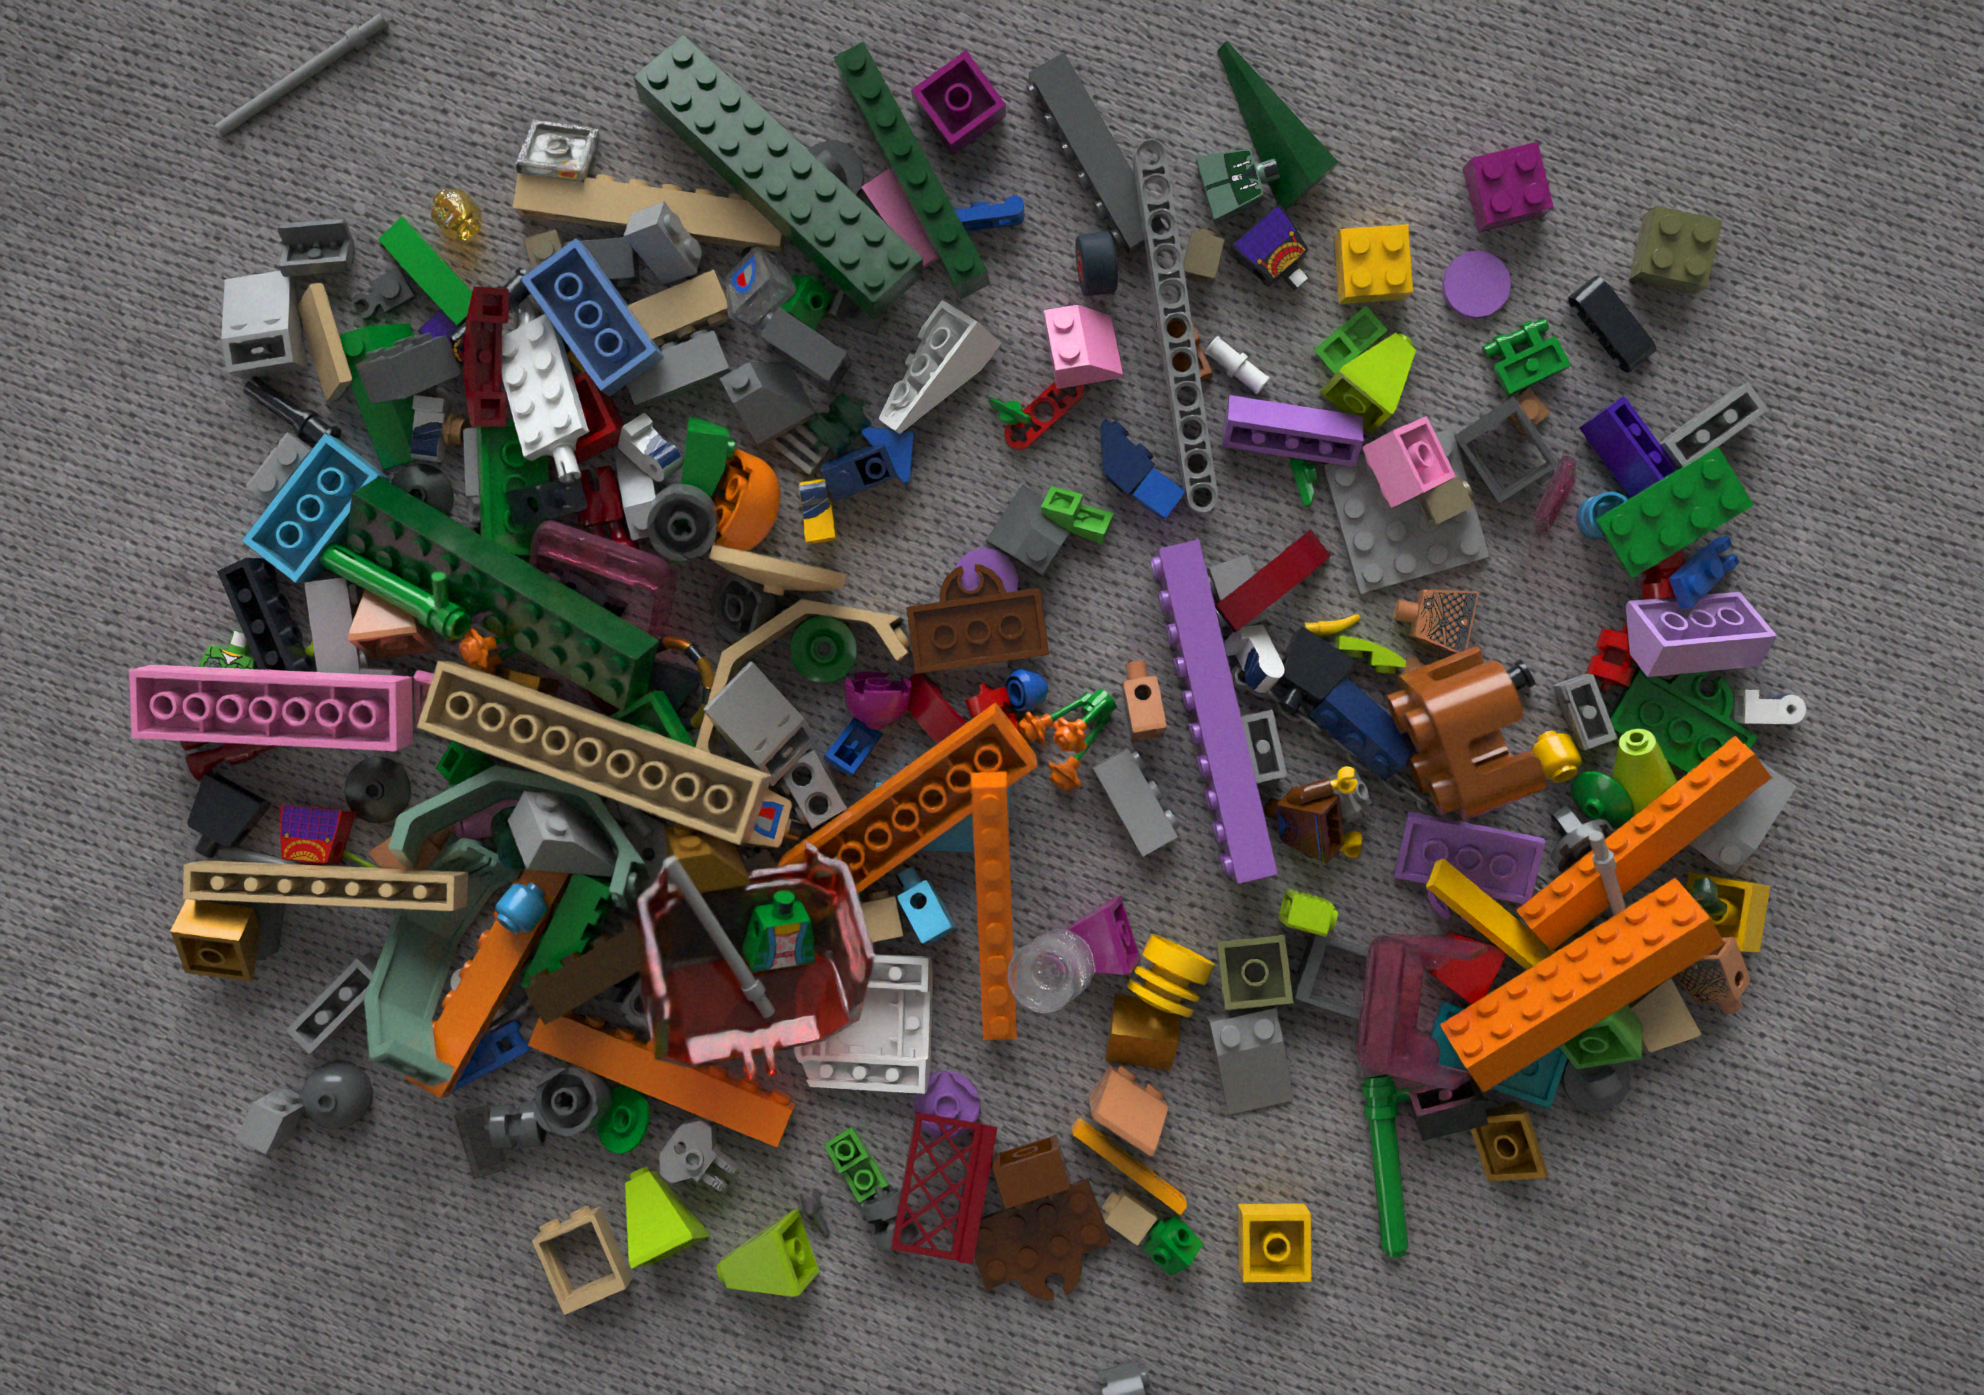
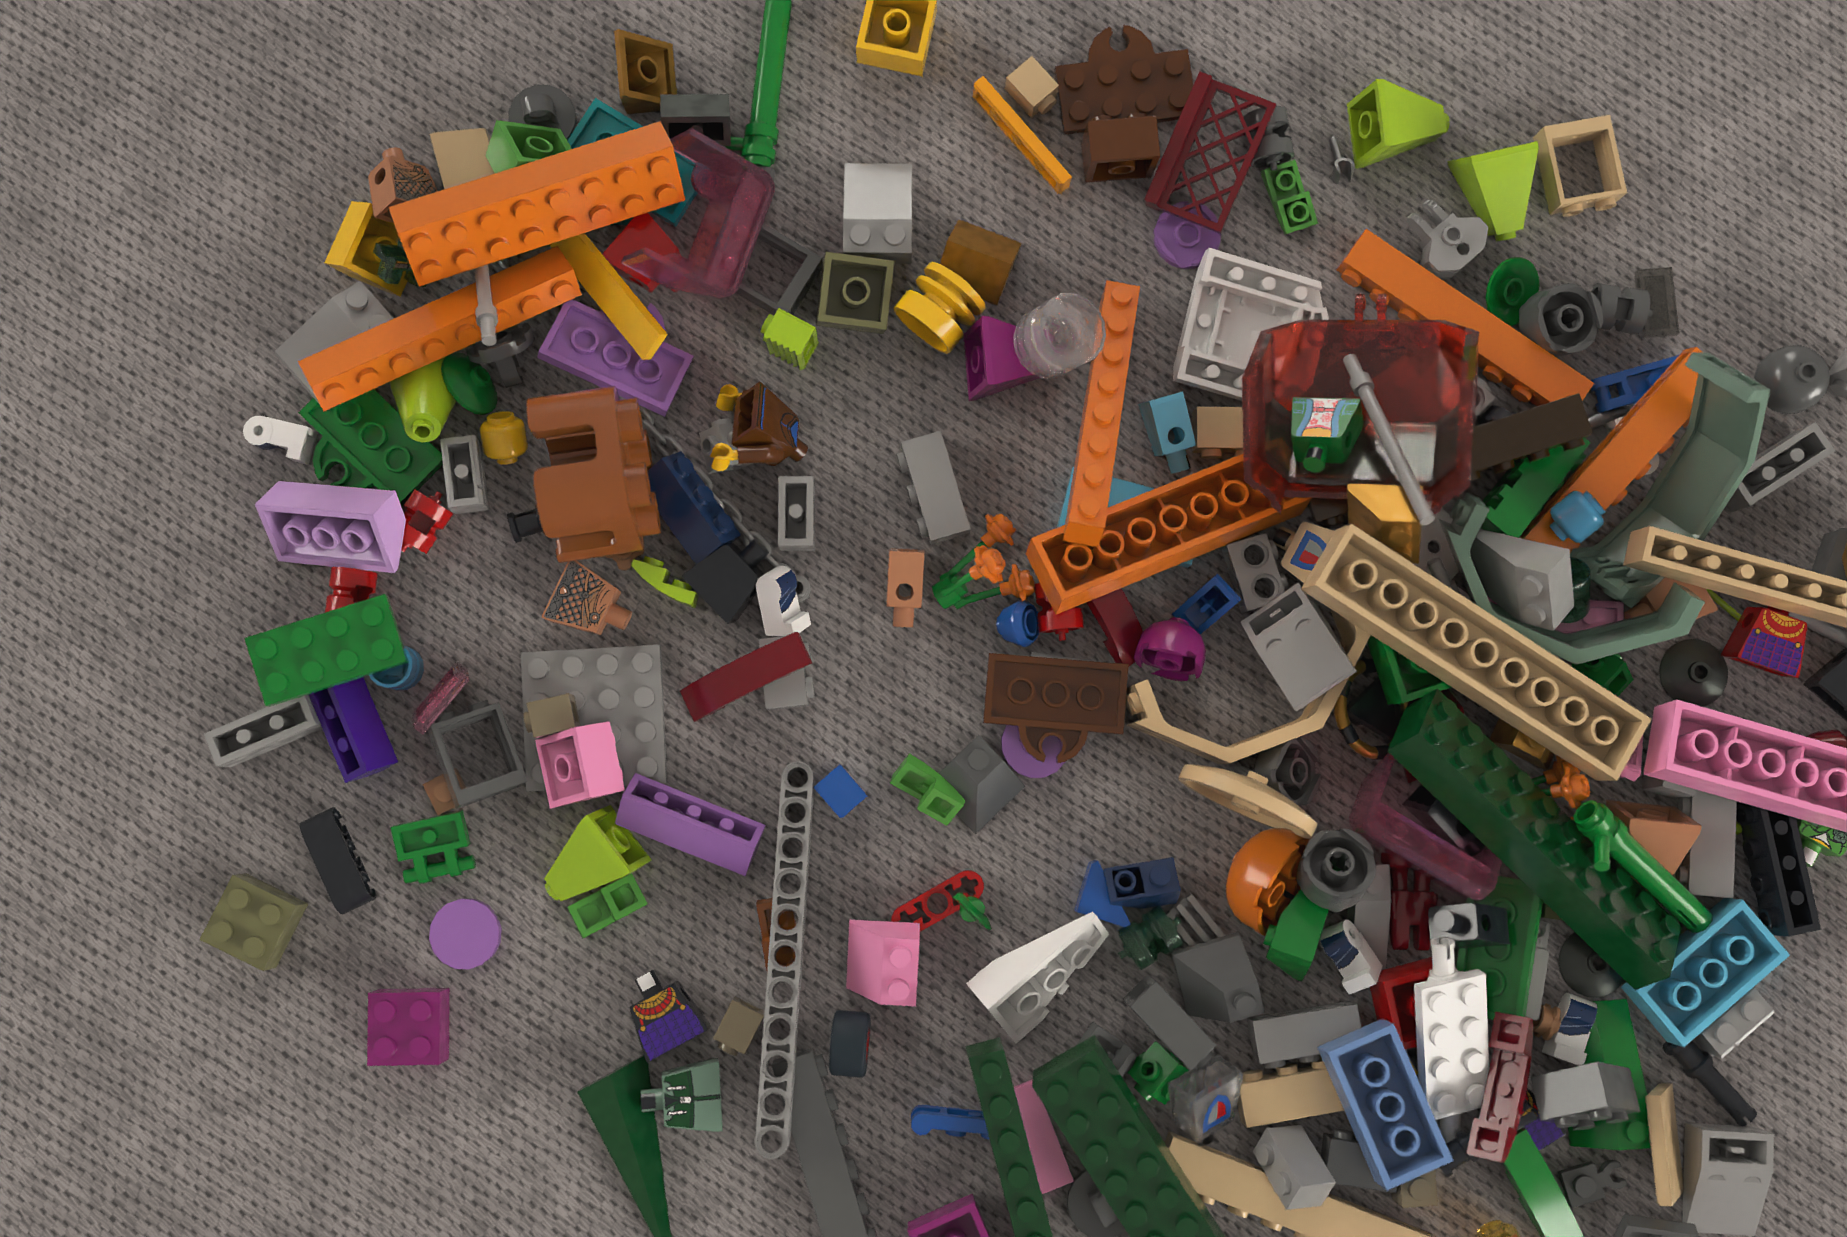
camera: 175 degrees left, 5 degrees down
green dish [790,616,857,683] -> none
leg [799,478,838,544] -> none
nougat slope [1089,1064,1169,1157] -> none
dark blue slope [1100,419,1156,497] -> none
green brick [1142,1215,1204,1276] -> none
medium lavender brick [1150,539,1278,884] -> none
white pin [1204,336,1270,395] -> none
green piece [1290,457,1317,507] -> none
yellow helmet [1303,614,1361,637] -> none
yellow brick [1334,224,1413,304] -> none
blue hinge [1669,536,1739,609] -> none

